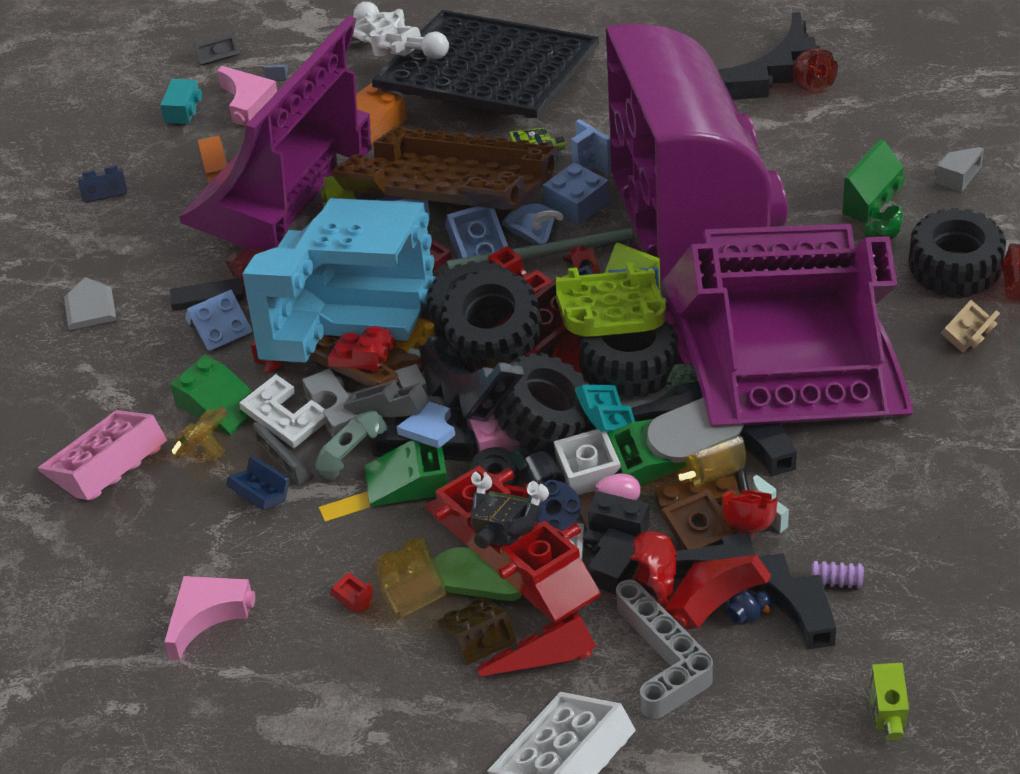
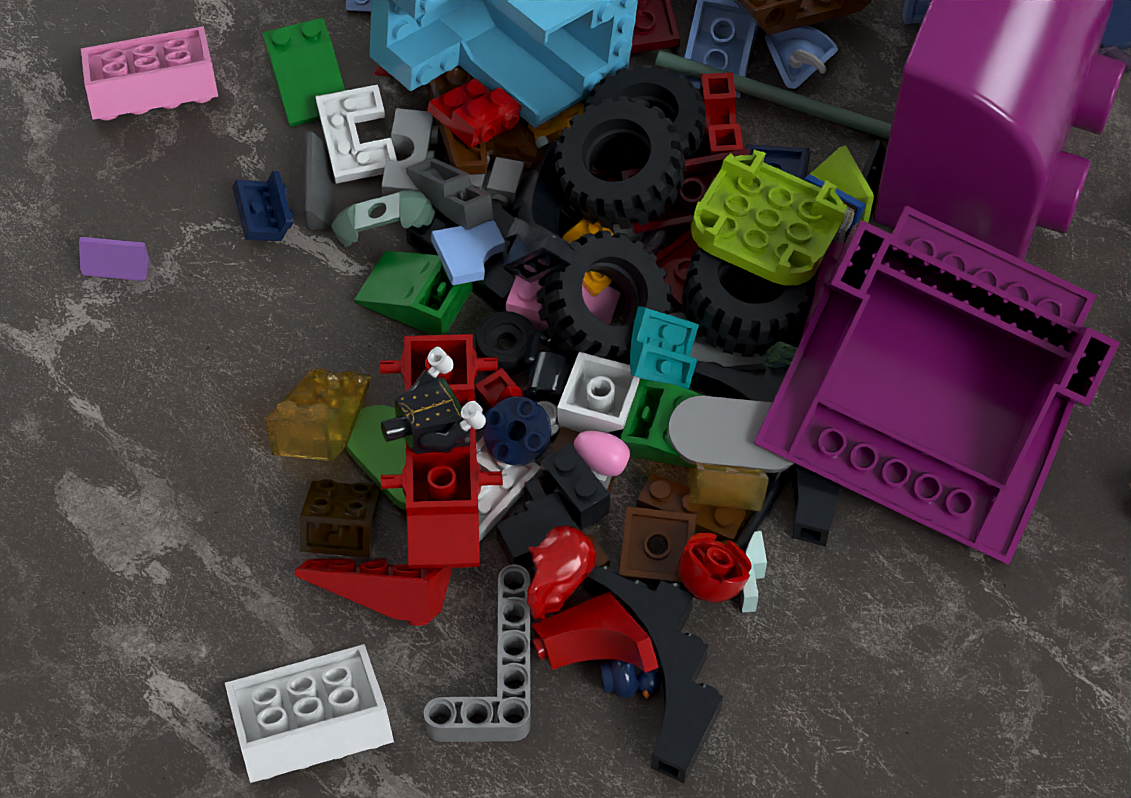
camera: 30 degrees right, 15 degrees up
bright pink arch [164,576,255,660] -> none
clear yellow plate [172,406,229,461] -> none
yellow sticker [319,491,372,522] -> none
red plate [330,572,373,612] -> none
medium blue brick [543,162,610,225] -> none
red bracket [563,245,601,274] -> none
lavender piece [811,561,864,589] -> none
none -> medium lavender slope [79,237,150,281]

